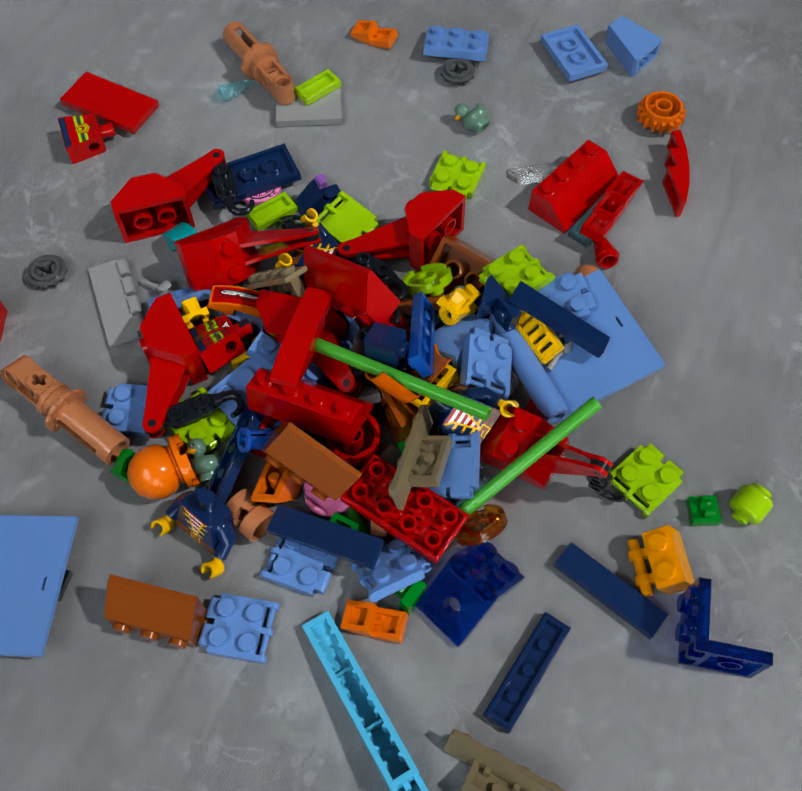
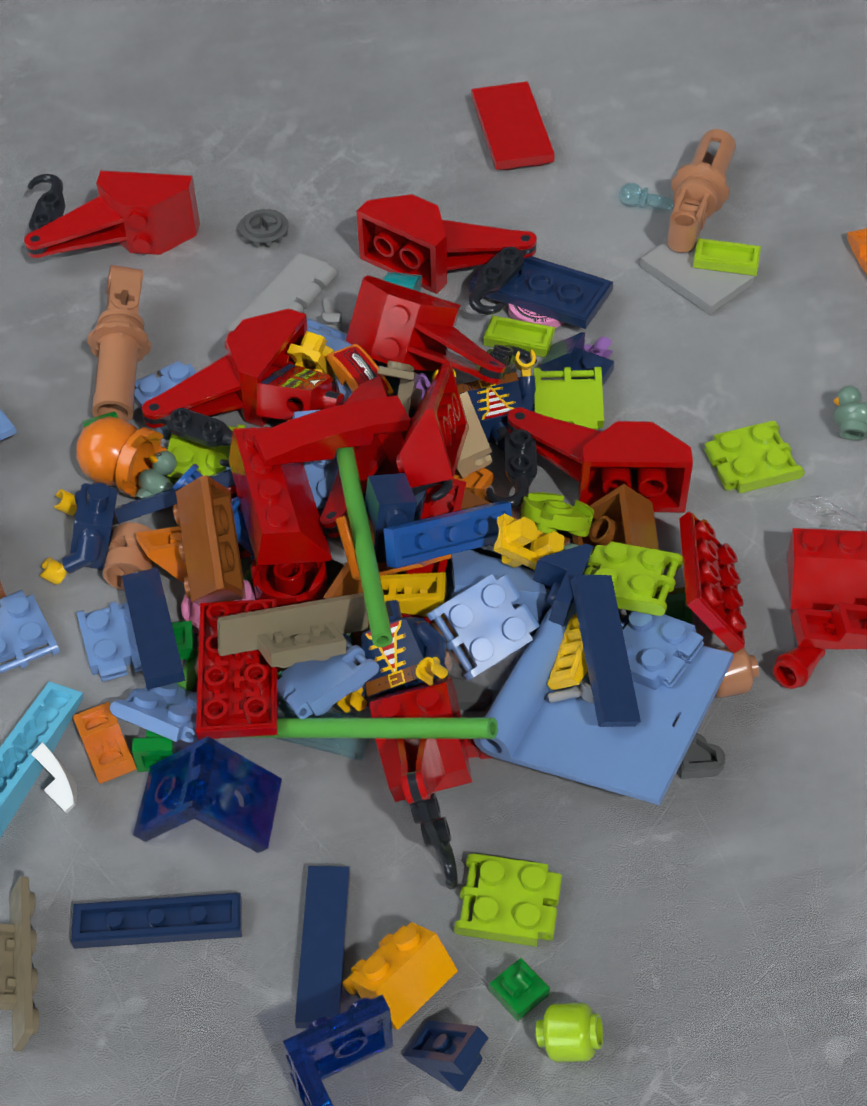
camera: 55 degrees right, 10 degrees down
red torso [58,113,116,164] -> none
clear orange tile [454,504,508,546] -> none
none -> white slope [31,742,78,813]
none -> dark blue slope [402,1020,488,1092]
none -> red tile [679,511,747,654]

